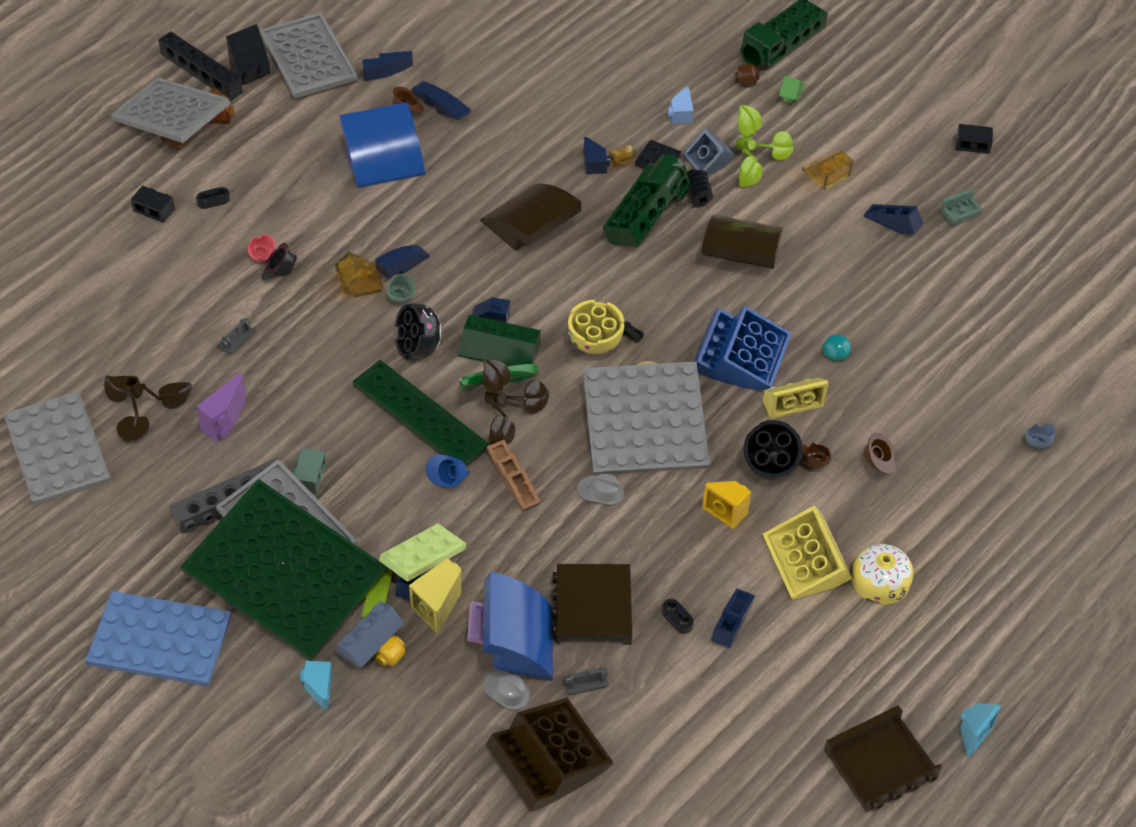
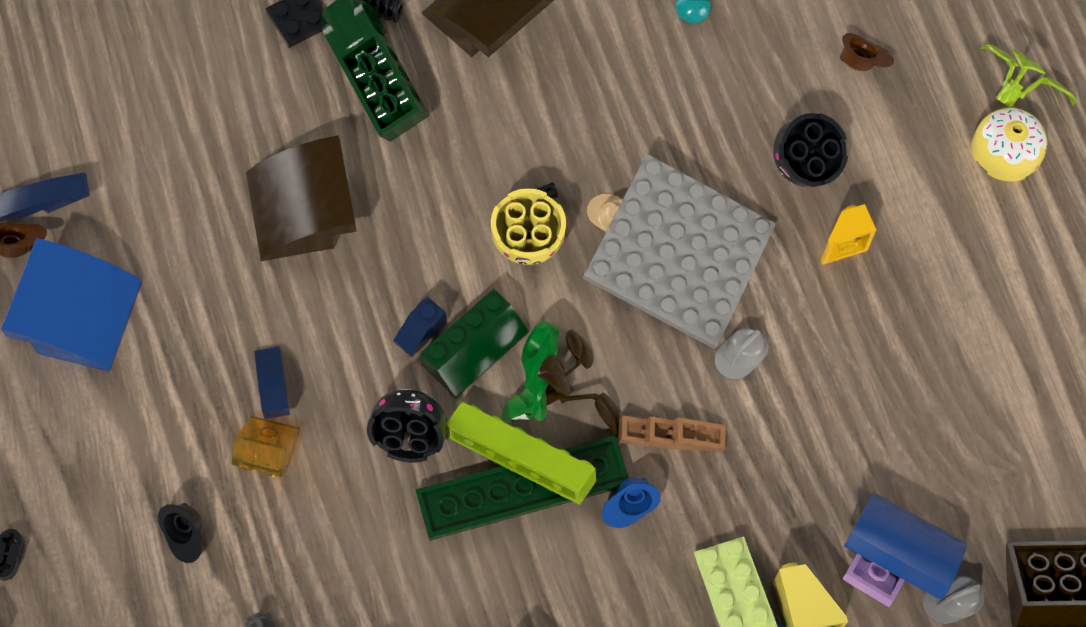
camera: 60 degrees left, 15 degrees up
coral hair [248,234,275,263] -> none
sand green hair [386,274,415,304] -> none
dark brown panel [553,564,632,645] -> none
dark grey hinge [563,667,609,695] -> none
dark blue slope [583,137,610,174] -> none
clear yellow hair [608,145,636,165] -> none
black beam [662,599,694,634] -> none
blue slope [693,305,792,390] -> none
dark blue slope [711,588,755,648] -> none
light yellow slope [763,378,828,419] -> none
light yellow slope [763,505,853,600] -> none
reddish brown hair [802,442,831,469] -> none
none -> lime brick [446,402,596,505]
none -> lime plant [980,43,1076,108]

